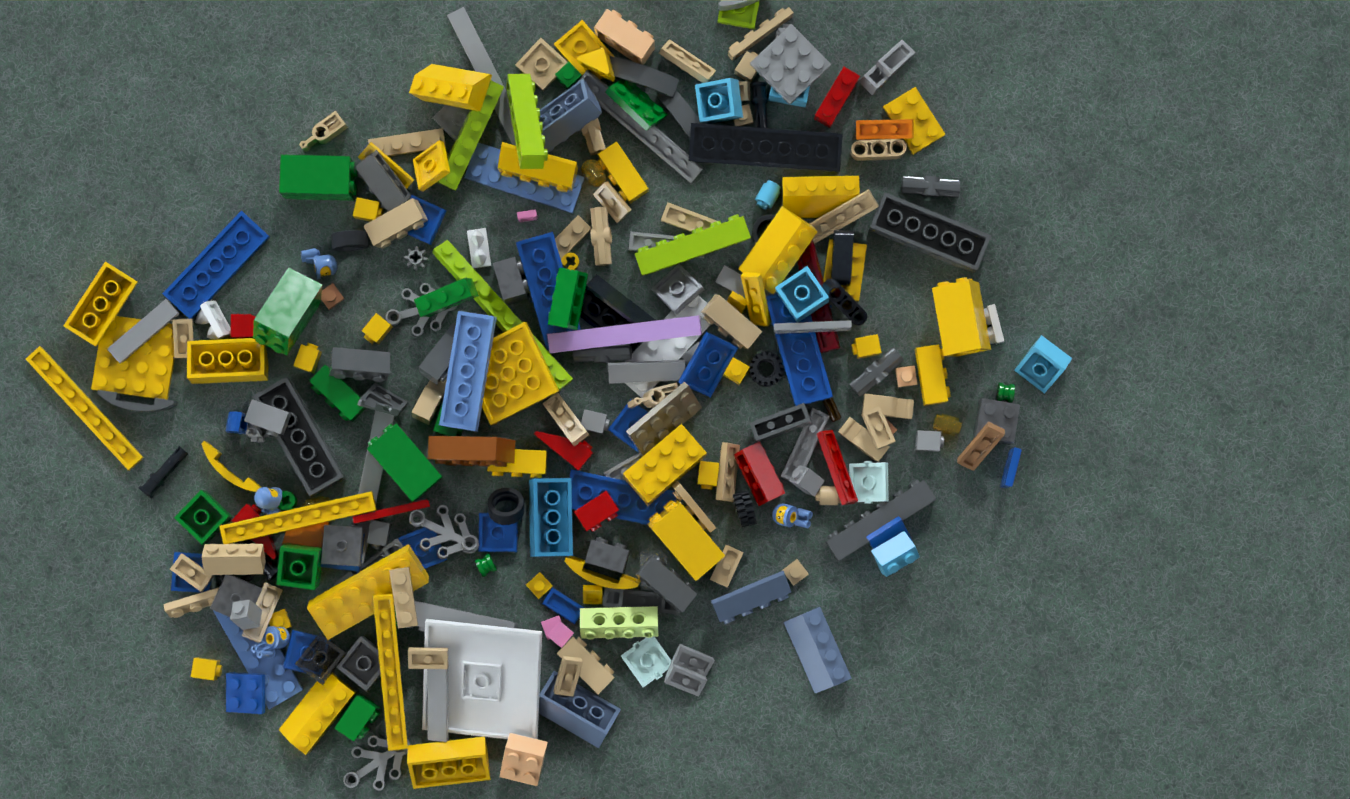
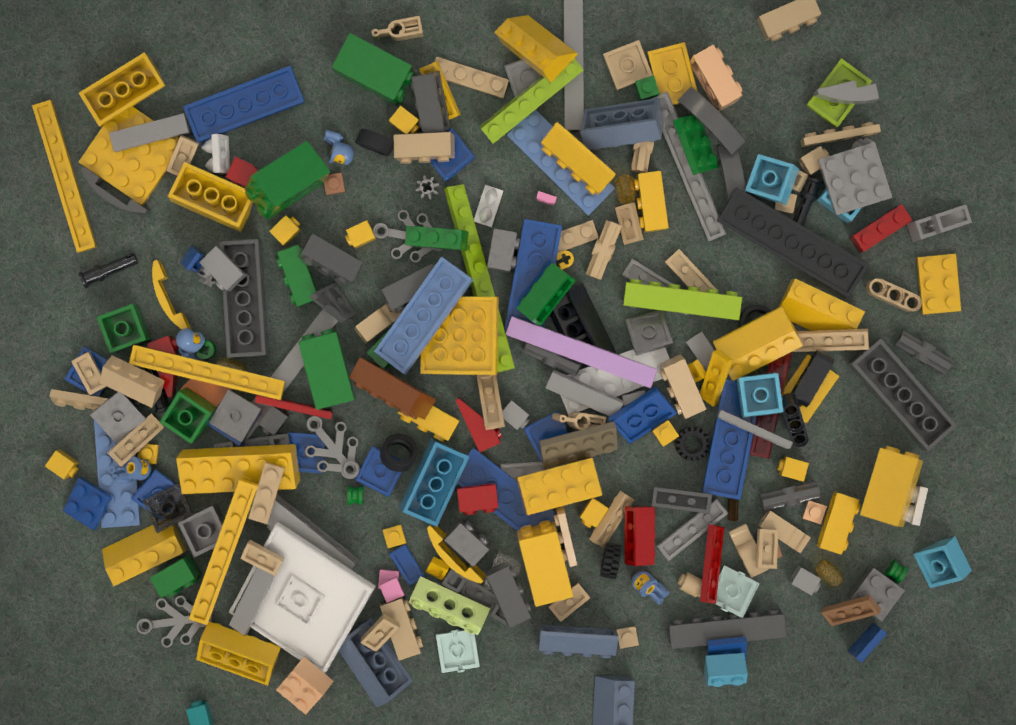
camera: 25 degrees right, 5 degrees up
light grey brick [230,599,262,630] -> none
yellow tile [413,140,450,192] -> none
lime brick [506,74,548,169] -> none
yellow slope [577,48,615,82] -> none
tan plate [659,39,716,83] -> none
light grey slope [664,644,715,697] -> none
medium azure brick [755,180,781,210] -> none
light grey brick [789,465,825,497] -> none
orange plate [856,119,914,140] -> none

